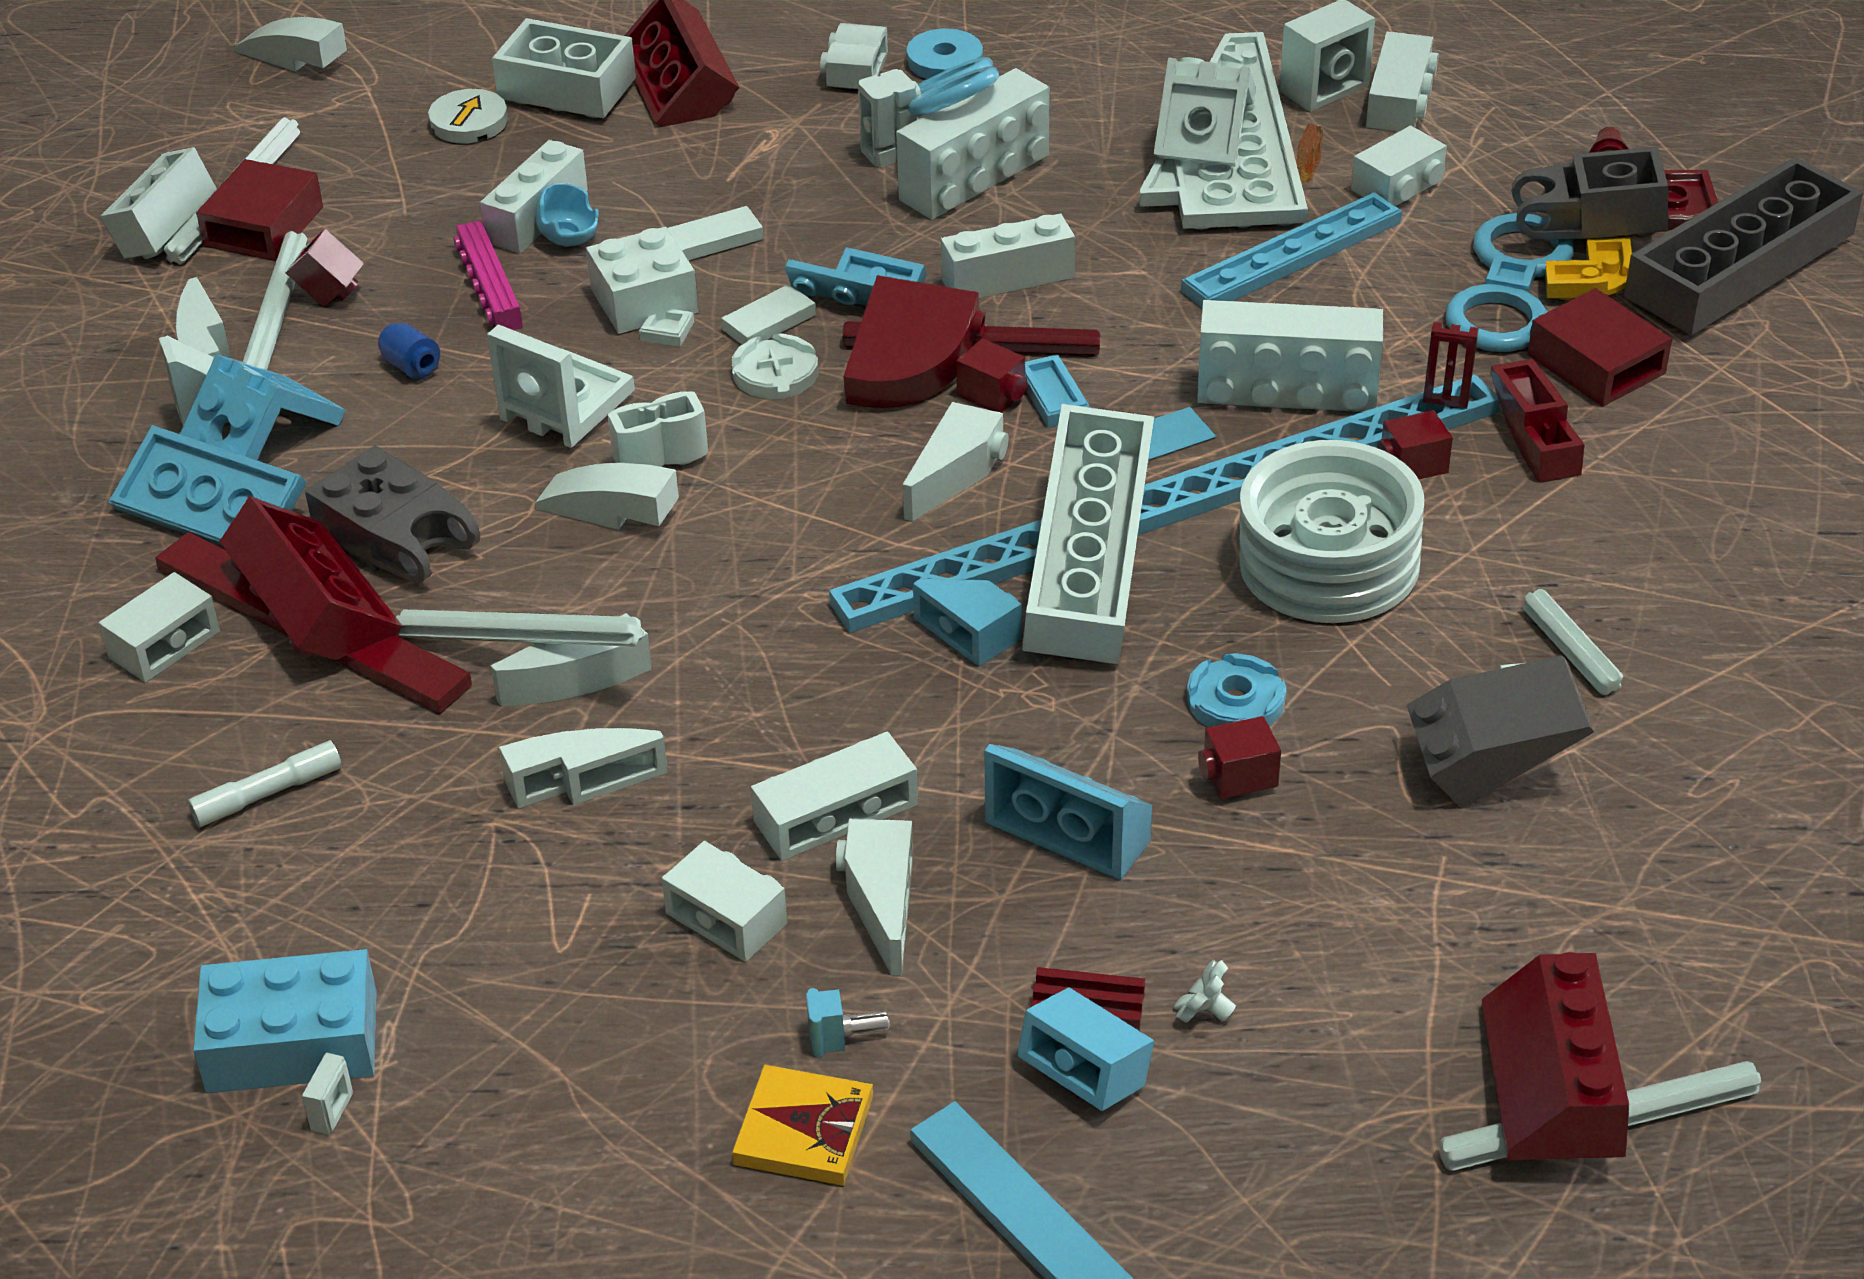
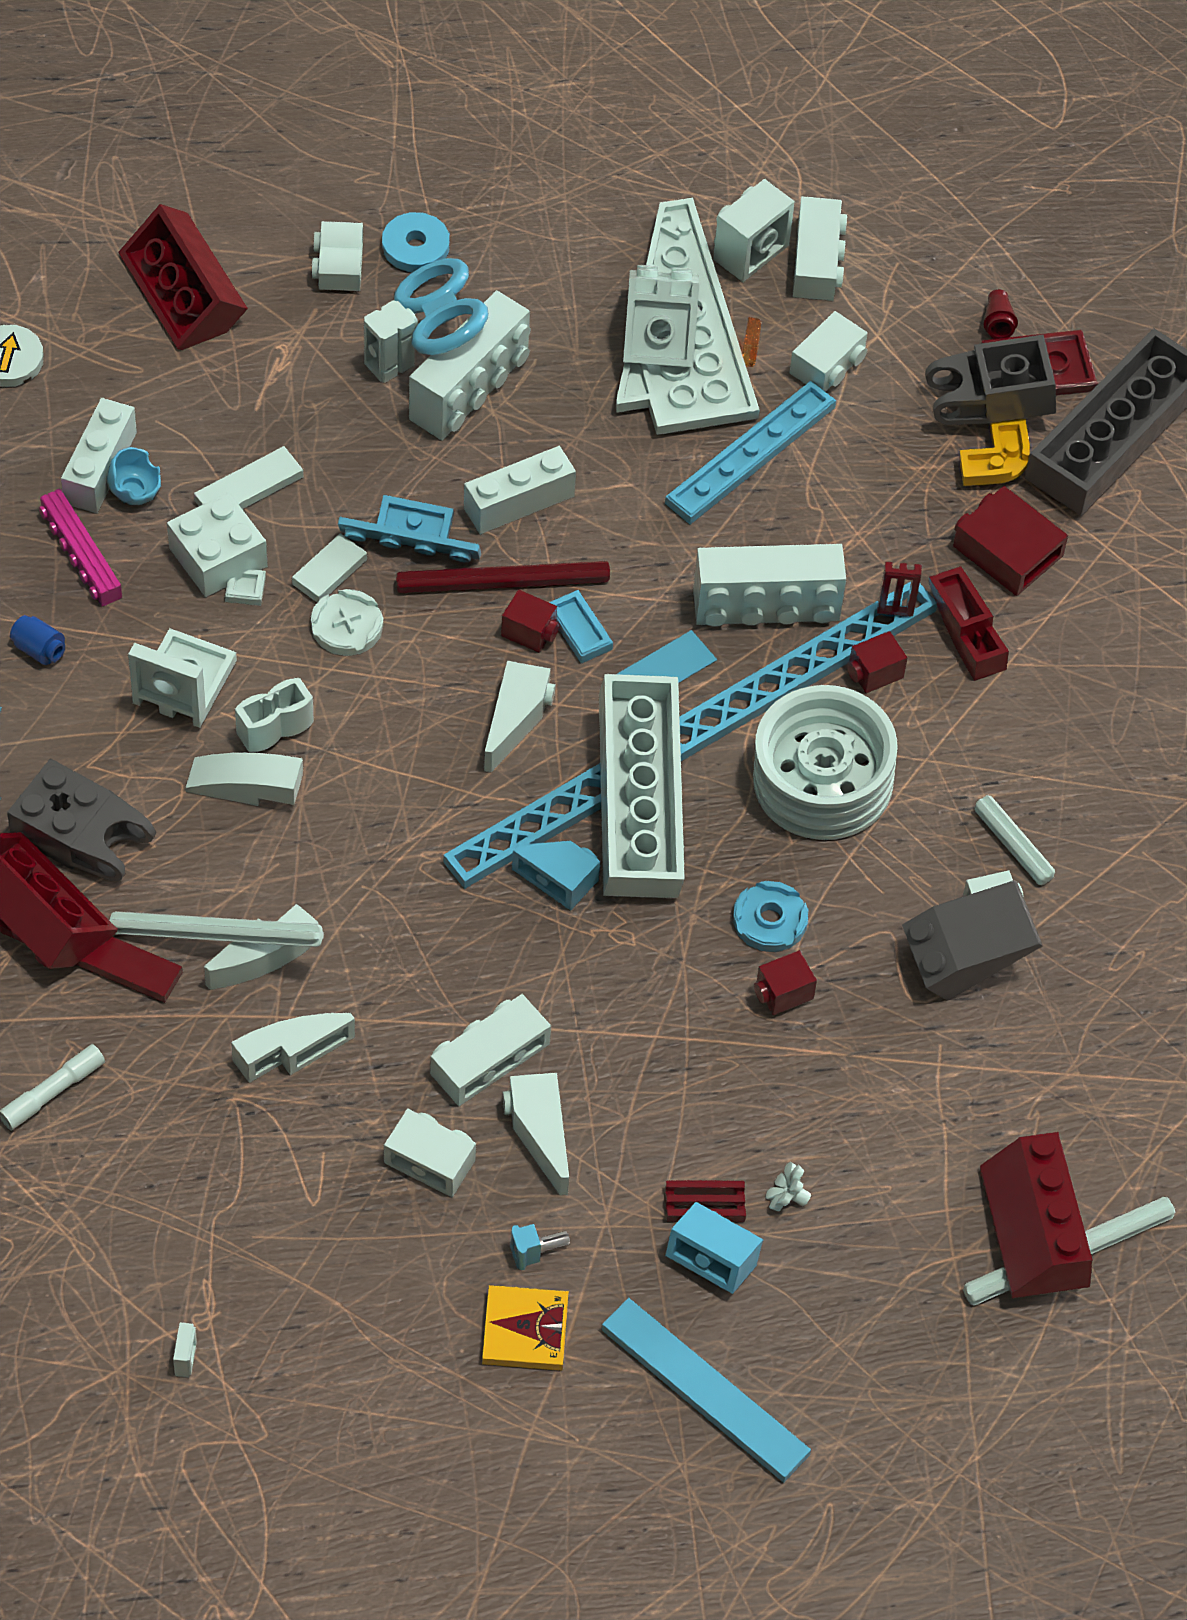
camera: 15 degrees left, 15 degrees up
medium azure brick [193,949,377,1093] -> none
light aqua brick [492,18,636,118] -> none
dark red brick [843,275,986,408] -> none
medium azure slope [984,744,1152,881] -> none
medium azure bar [1446,213,1573,353] -> none

